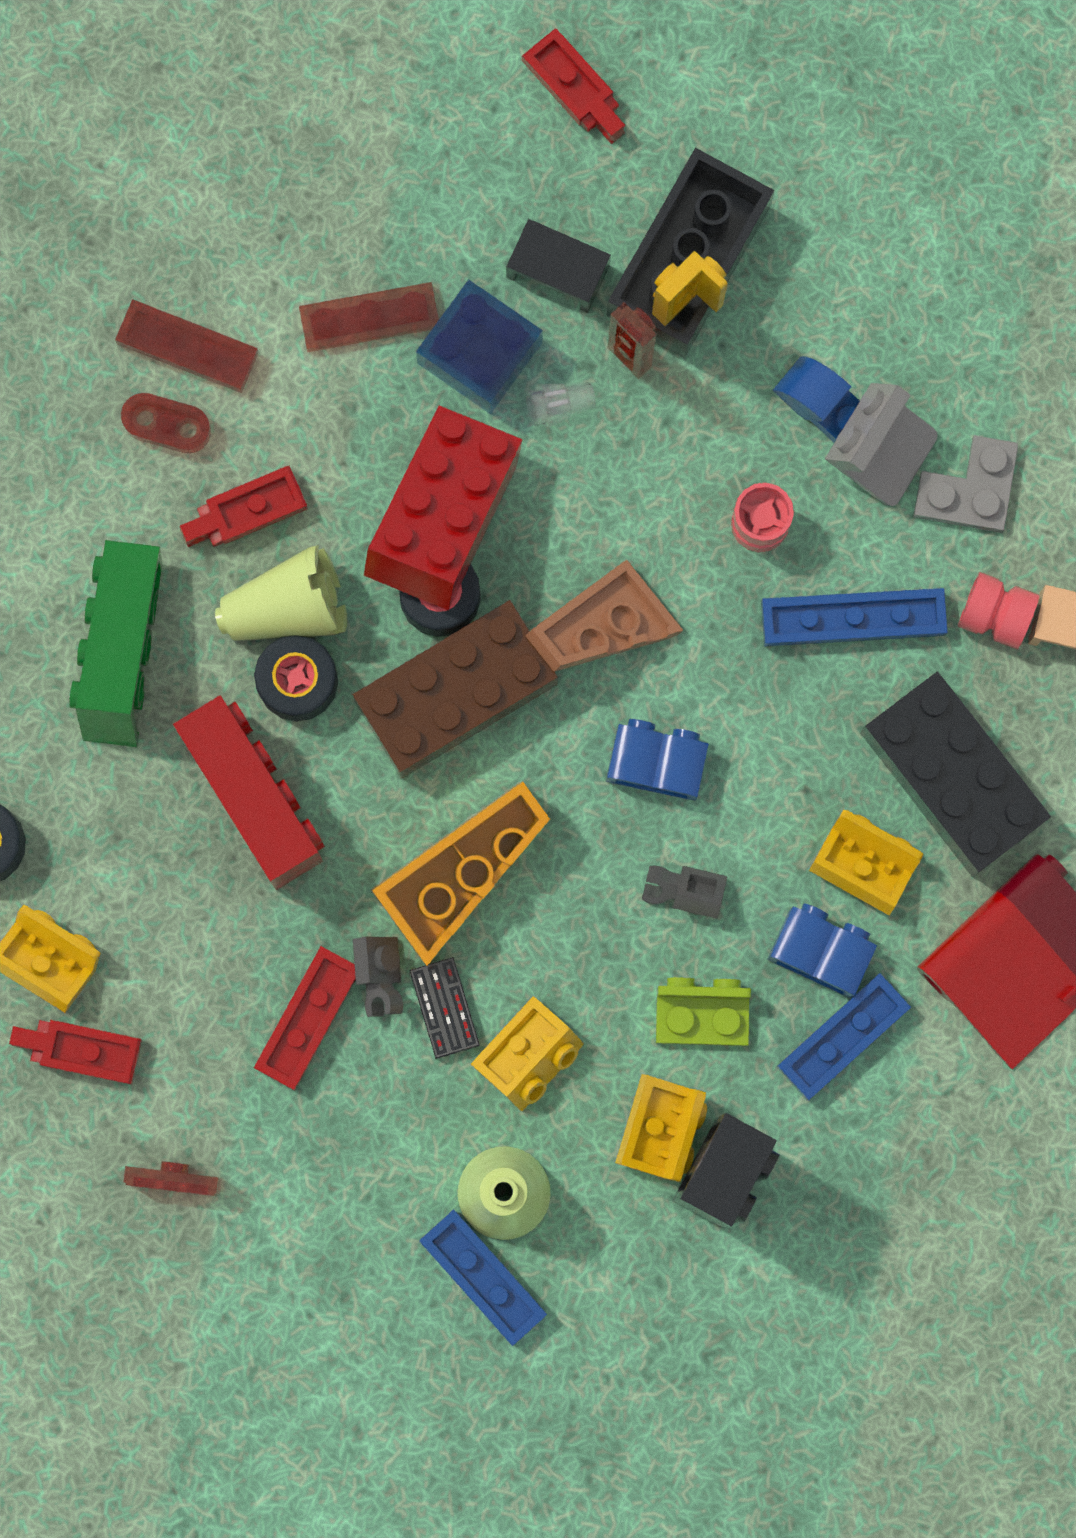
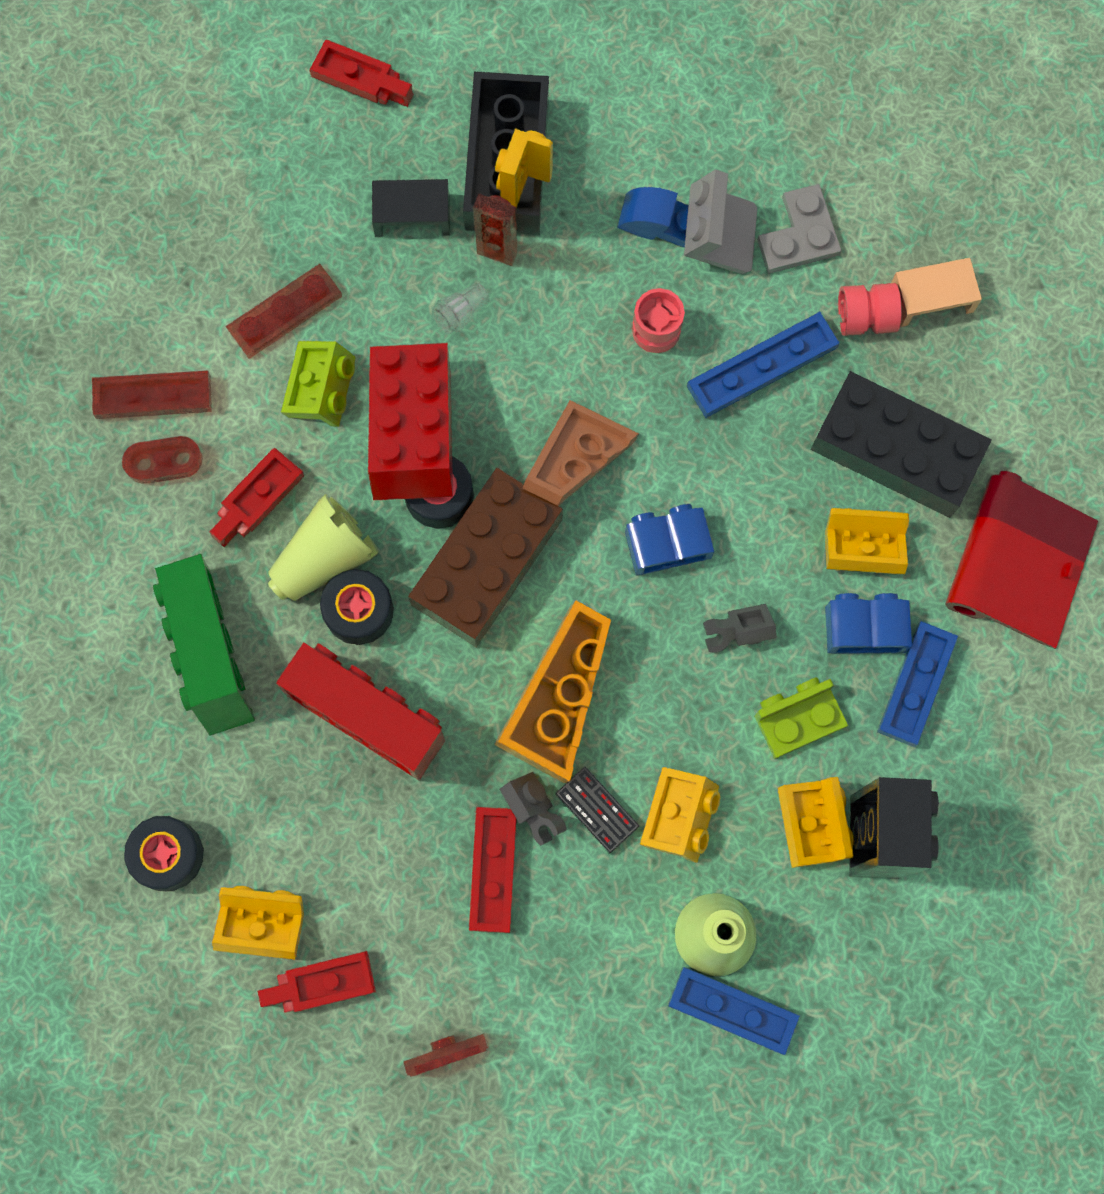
camera: 25 degrees left, 5 degrees down
clear blue brick [416,279,543,414] -> none
none -> lime bracket [281,341,356,427]

